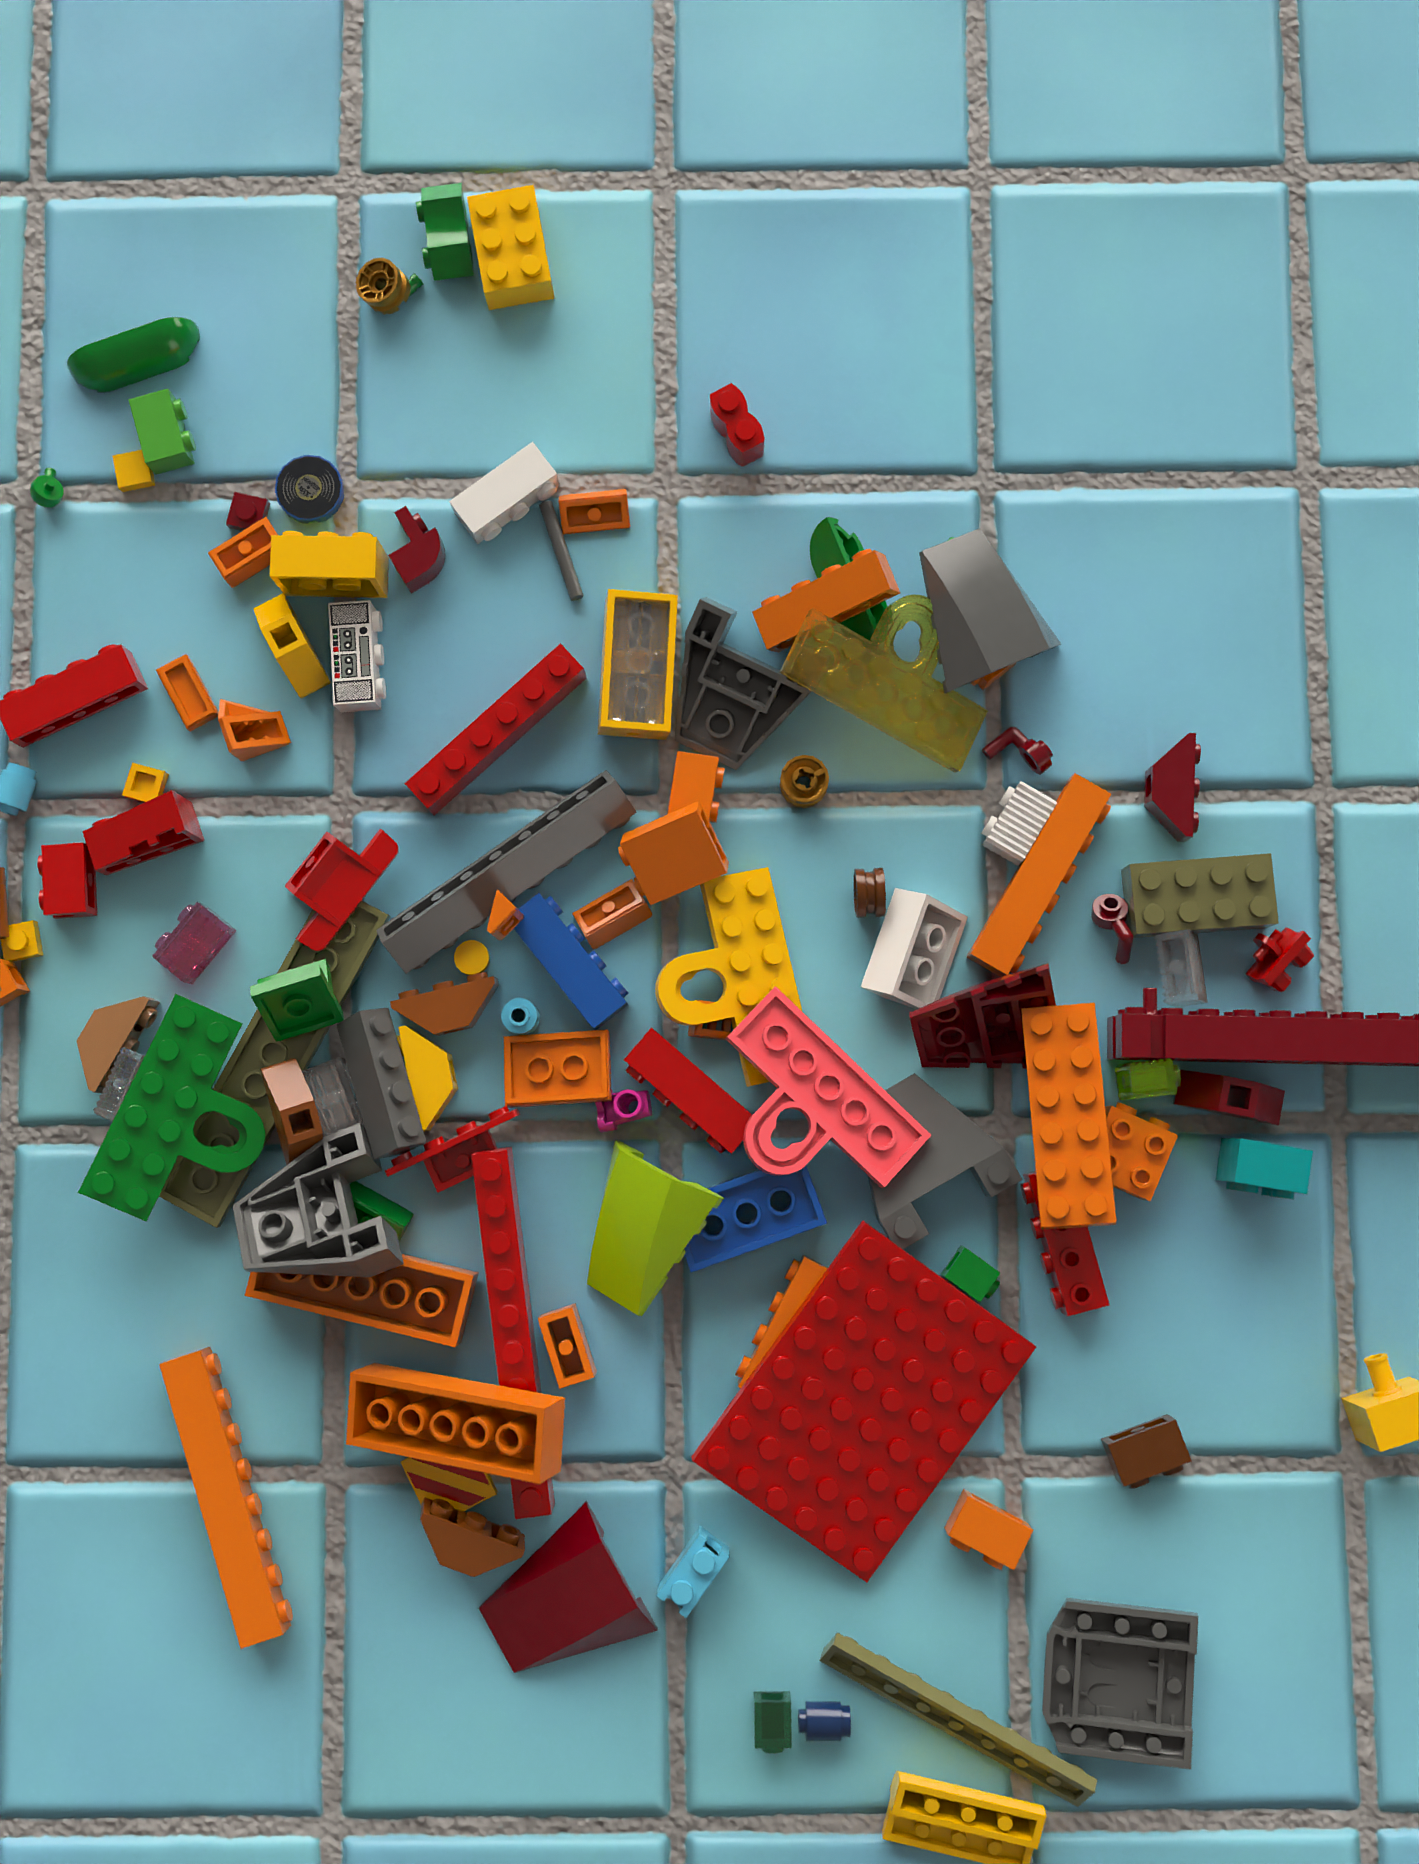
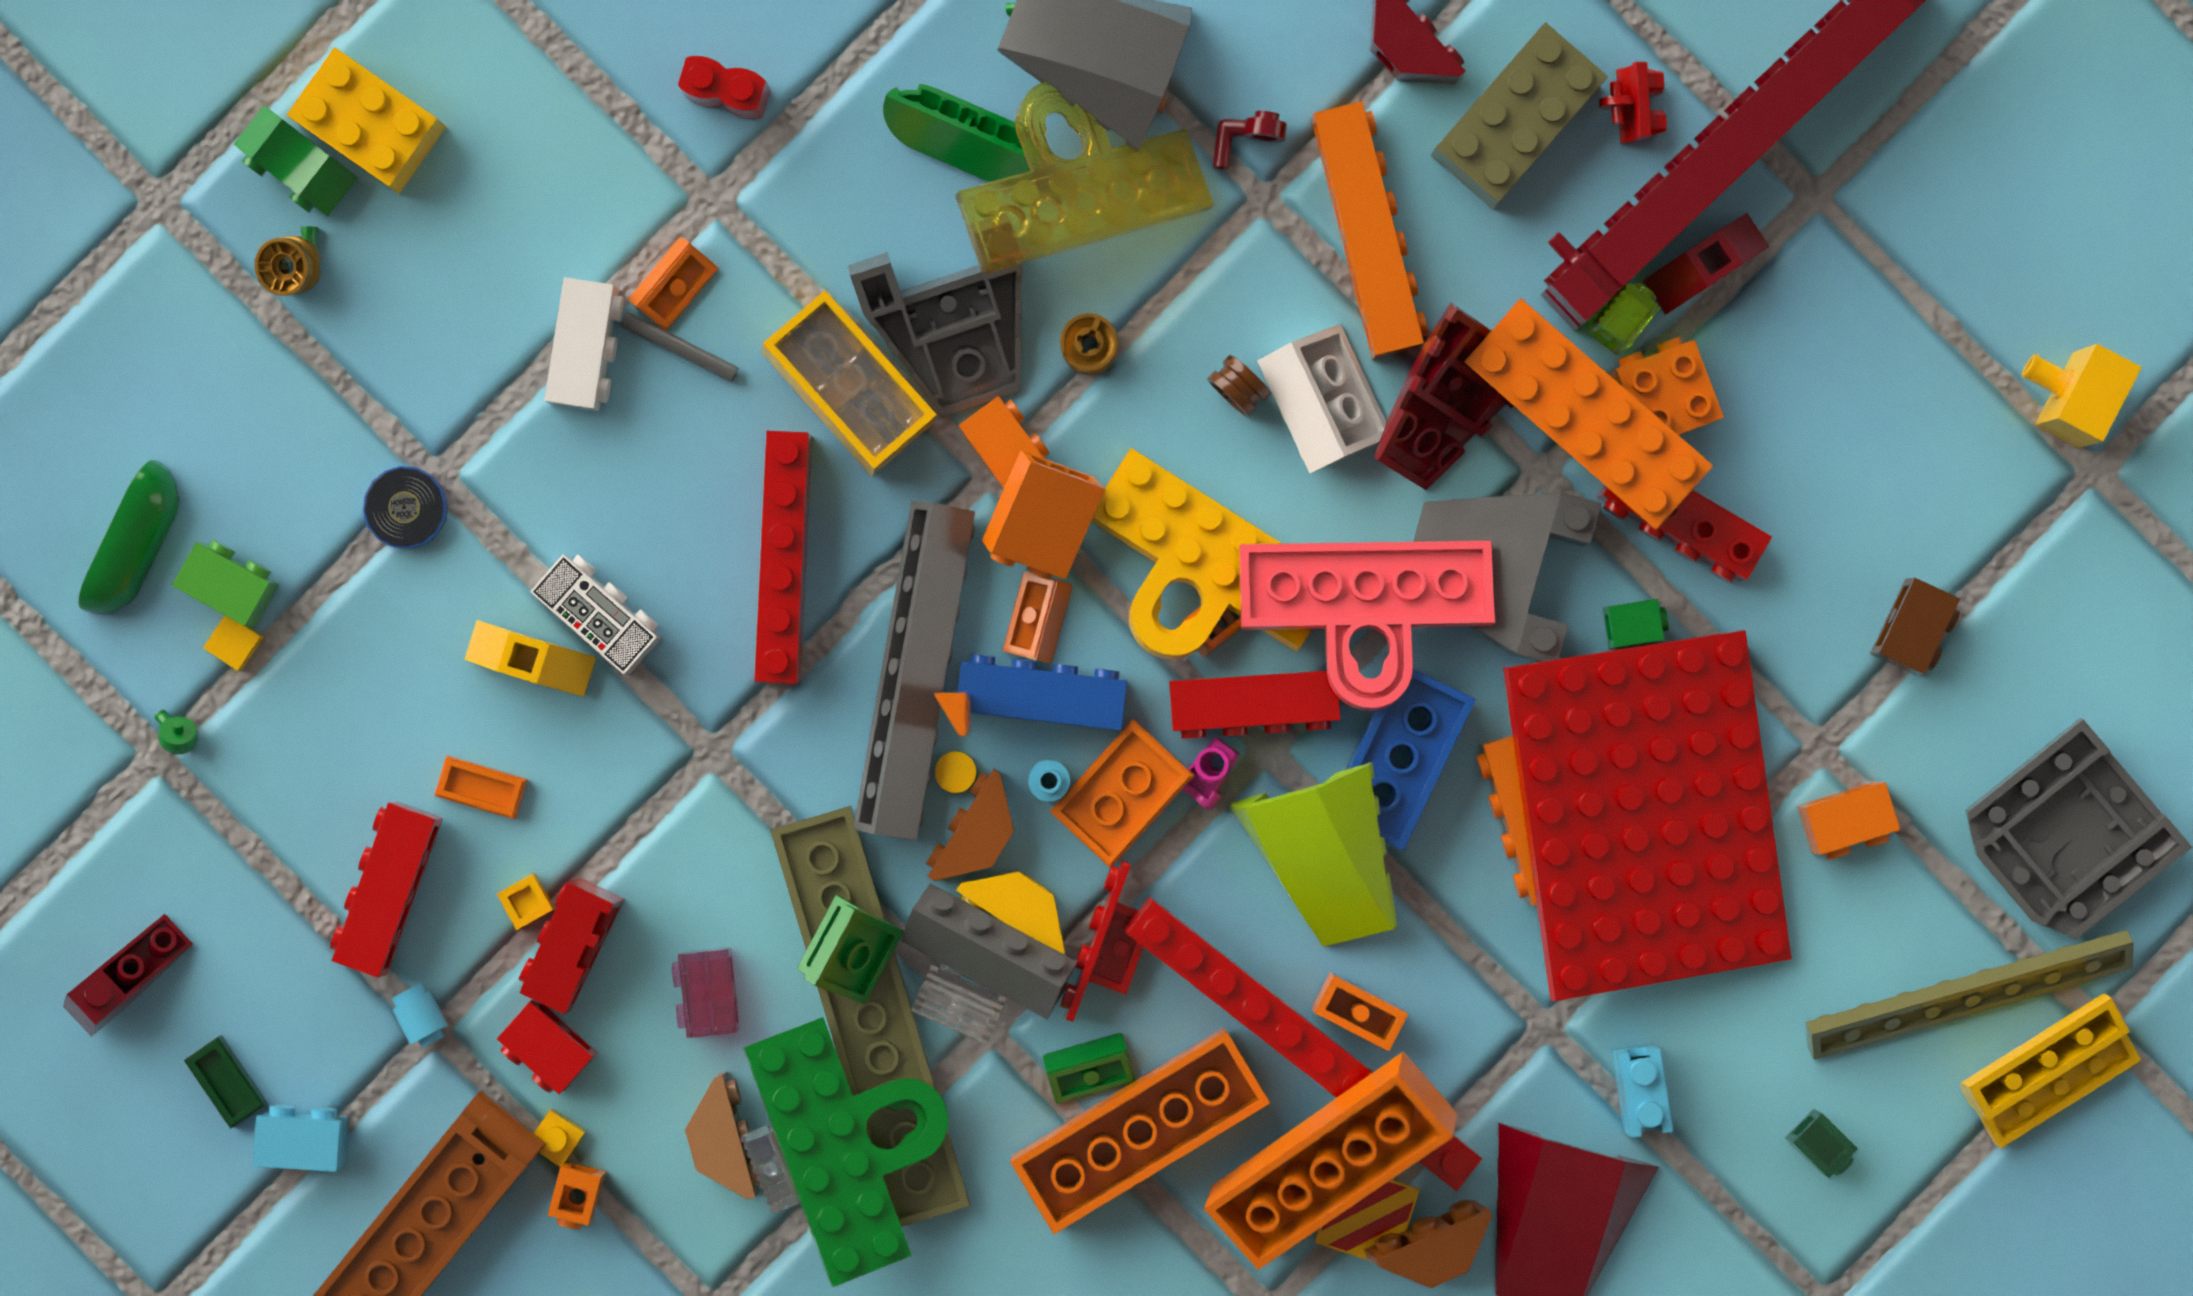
camera: 55 degrees left, 5 degrees up
orange slope [208,517,278,588] -> none
orange slope [218,699,291,762] -> none
dark red plate [226,492,271,531] -> none
dark grey wedge [233,1123,404,1277] -> none
dark orange slope [260,1058,323,1165] -> none
yellow brick [269,531,389,598] -> none
red plate [285,829,399,951] -> none
dark red brick [388,506,445,594] -> none
orange brick [752,549,900,653] -> none
dark blue brick [798,1701,851,1741] -> none
white brick [981,781,1057,866] -> none
dark red plate [1091,894,1134,964] -> none
clear brick [1154,929,1208,1007] -> none
teal brick [1215,1138,1313,1200] -> none

